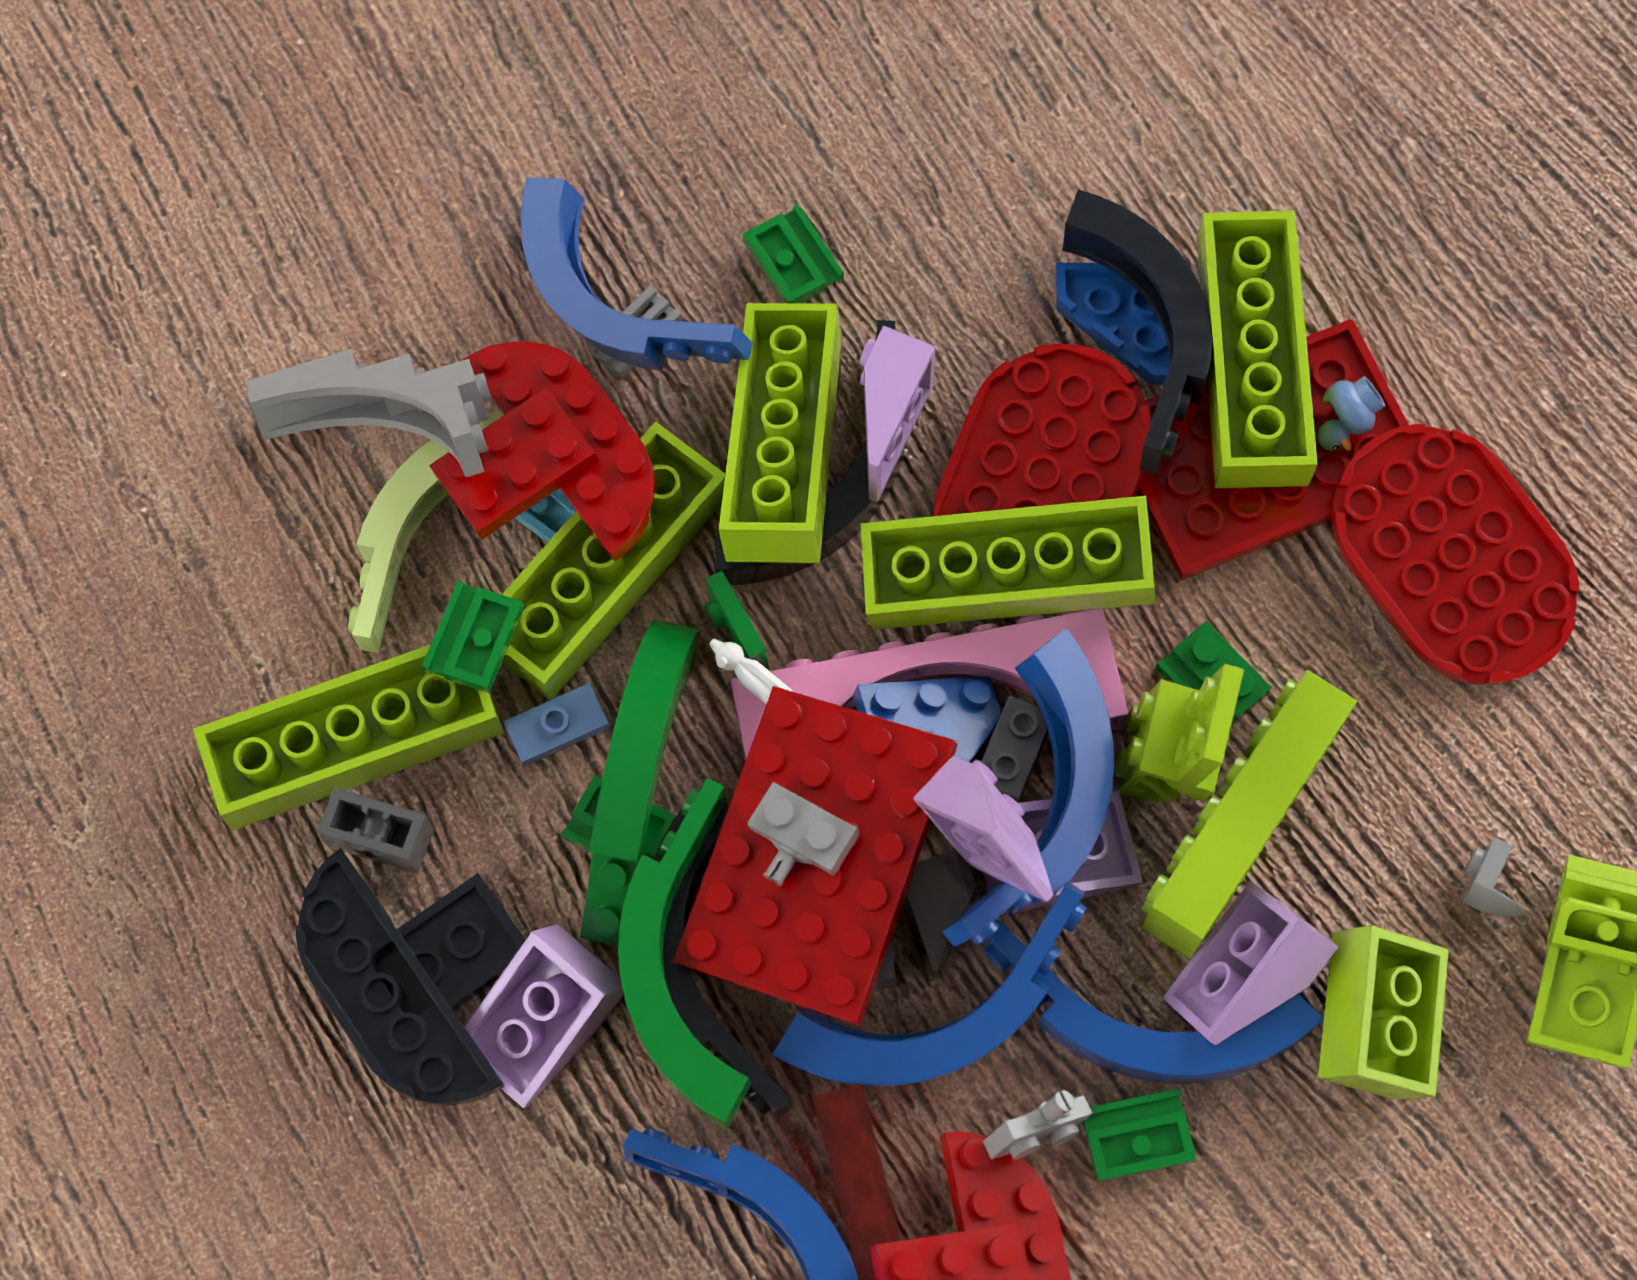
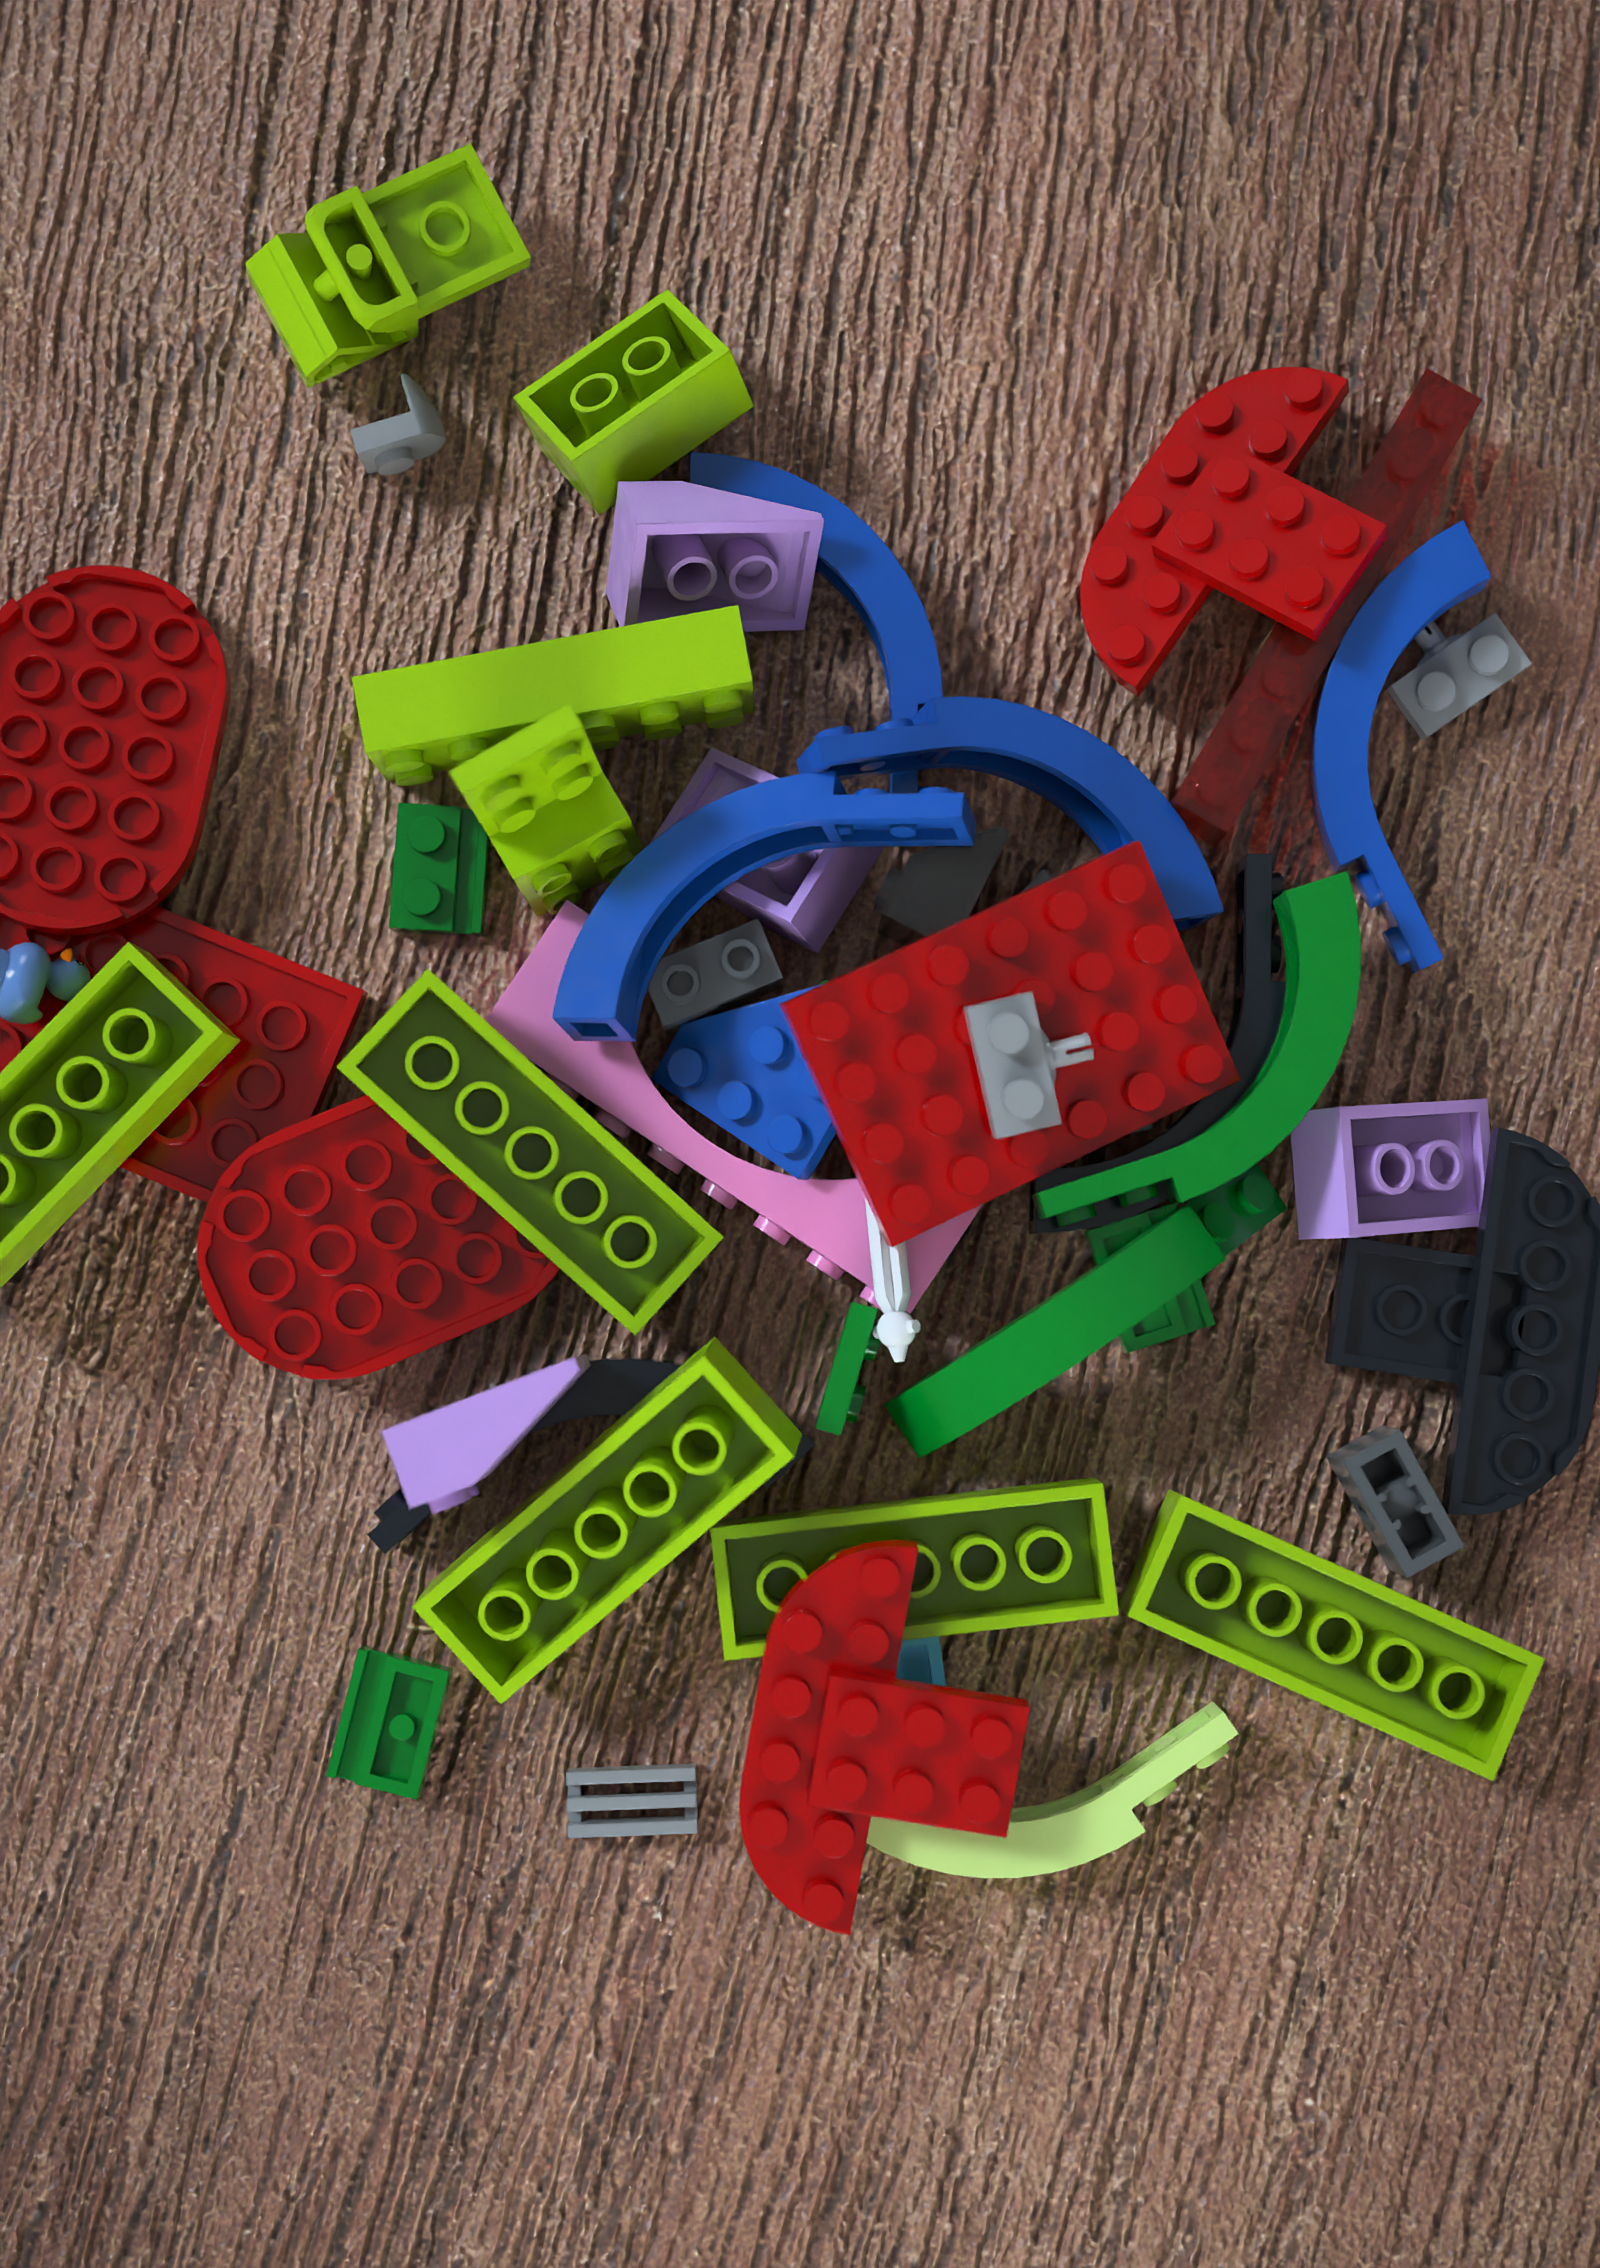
camera: 140 degrees left, 15 degrees up
light grey arch [246,349,492,477] -> none
green plate [422,580,524,694] -> none
medium blue plate [503,683,610,767] -> none
arch [521,177,753,371] -> none
lavender slope [913,756,1053,902] -> none
light grey plate [983,1090,1092,1160] -> none
blue plate [1055,263,1191,385] -> none
black arch [1062,189,1212,475] -> none
green plate [1083,1088,1197,1183] -> none

